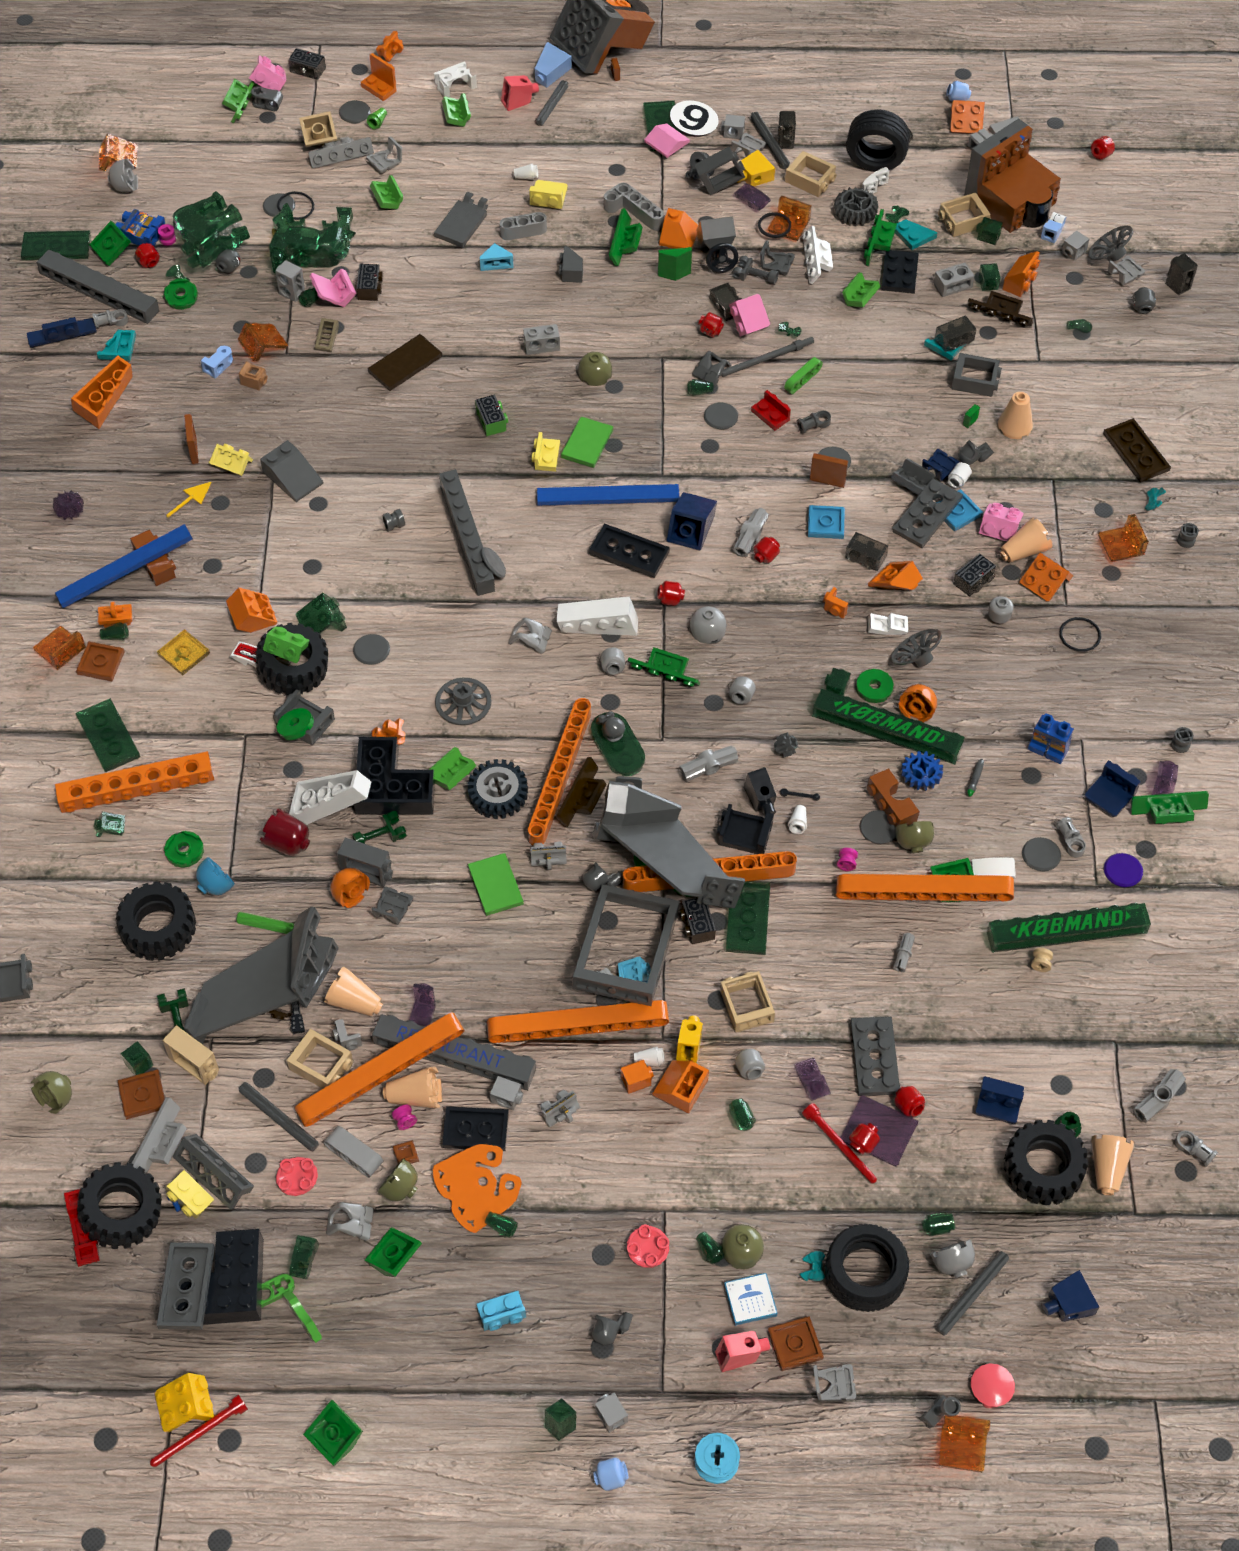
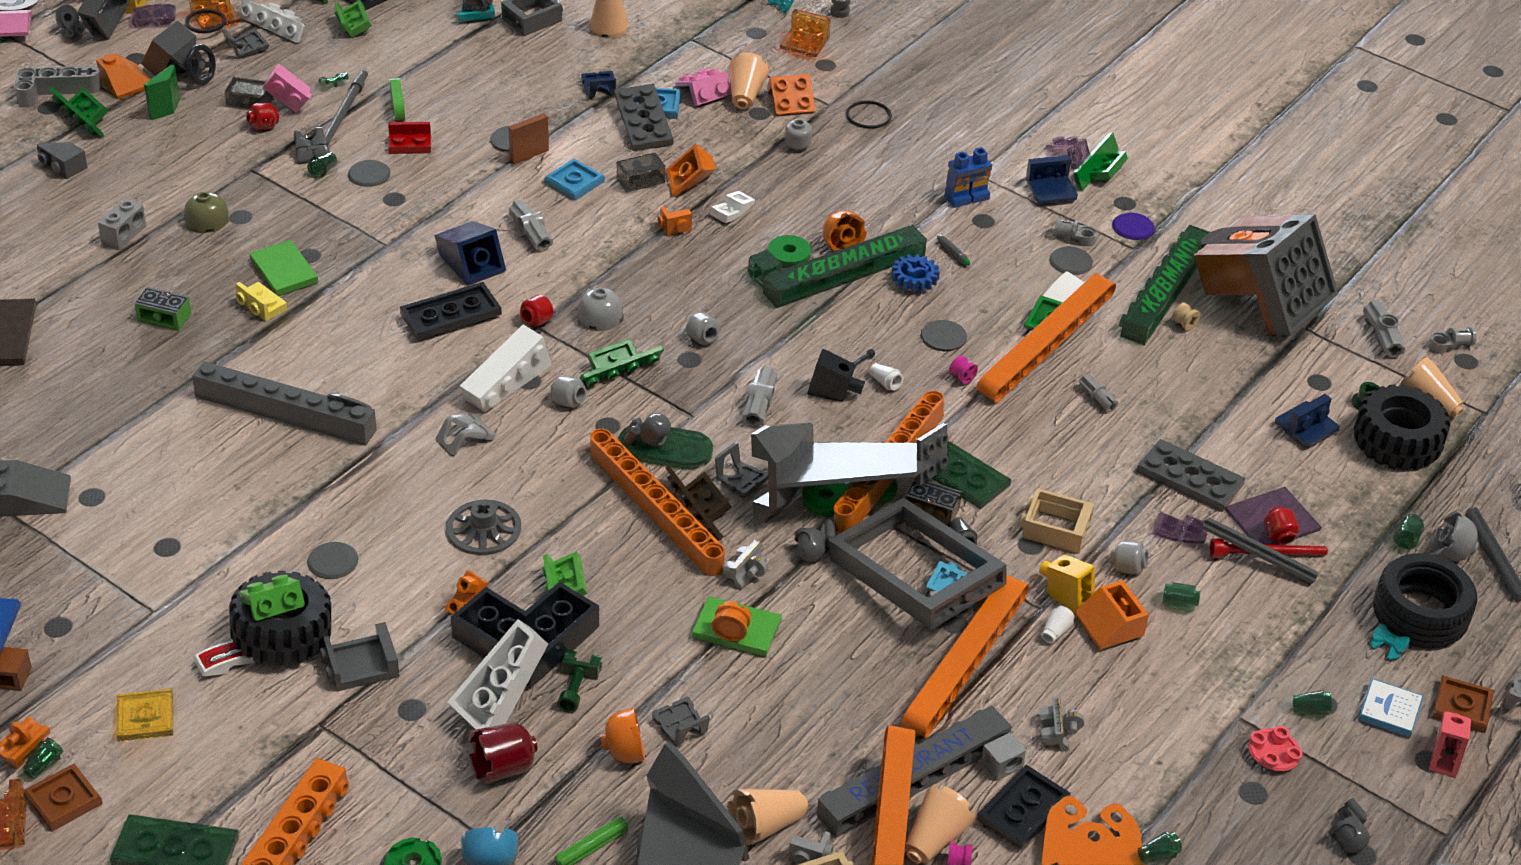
camera: 55 degrees left, 15 degrees down
orange slope [226,587,278,633] -> none
green tile [276,708,314,740] -> none
clear green bracket [296,593,347,634] -> none
dark grey window [337,837,393,887] -> none
dark grey wheel [382,509,405,531] -> none
clear purple bracket [410,983,436,1026] -> none
wheel [468,759,528,819] -> none
blue tile [537,484,680,506] -> none
orange brick [621,1060,654,1094] -> none
black panel [716,804,774,854] -> none
olive cylinder [721,1224,764,1270] -> none
dark grey bar [732,256,779,284] -> none
red head [753,537,780,564] -> none
dark grey gear [774,732,798,758] -> none
dark grey connector [797,410,831,433] -> none
dark orange arch [867,768,920,827] -> none
dark grey bracket [891,458,936,495] -> none
dark grey wheel [891,629,942,667] -> none
red head [894,1086,925,1117] -> none
olive cylinder [895,821,934,853] -> none
white brick [948,462,972,489] -> none
brick [953,553,996,597] -> none
dark grey piece [958,440,994,465] -> none
green tile [963,404,980,428] -> none
dark grey wheel [1171,727,1194,753] -> none
none -> orange wheel [712,601,752,641]
none -> dark grey cone [950,517,978,545]
none -> piece [1194,214,1338,335]
none -> dark grey axle [1202,517,1318,583]

